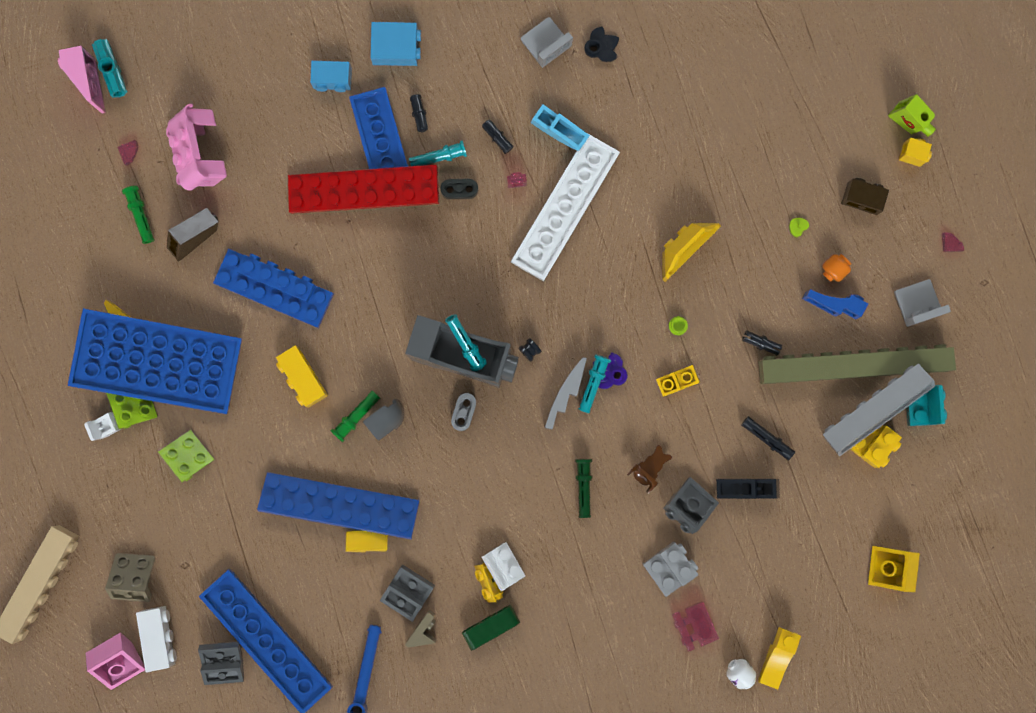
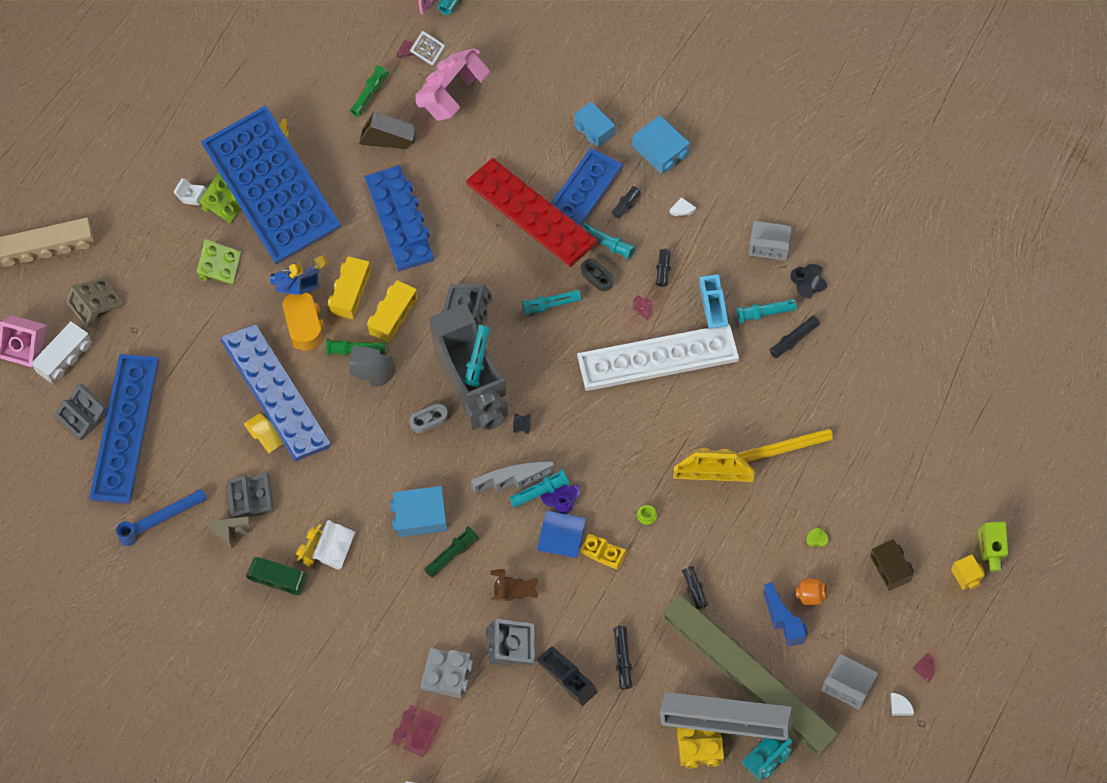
camera: 55 degrees right, 20 degrees down
none -> blue torso [270,255,328,295]
none -> light orange brick [282,292,325,351]
none -> yellow brick [367,280,418,344]
none -> dark azure brick [390,486,447,537]
none -> sticker [410,31,445,65]
none -> dark grey plate [443,284,492,325]
none -> teal pin [521,289,581,317]
none -> blue slope [537,510,586,558]
none -> white tile [669,197,696,216]
none -> teal pin [736,299,797,324]
none -> yellow axle [737,429,833,463]
none -> black pin [769,315,820,359]
none -> white tile [890,693,914,716]

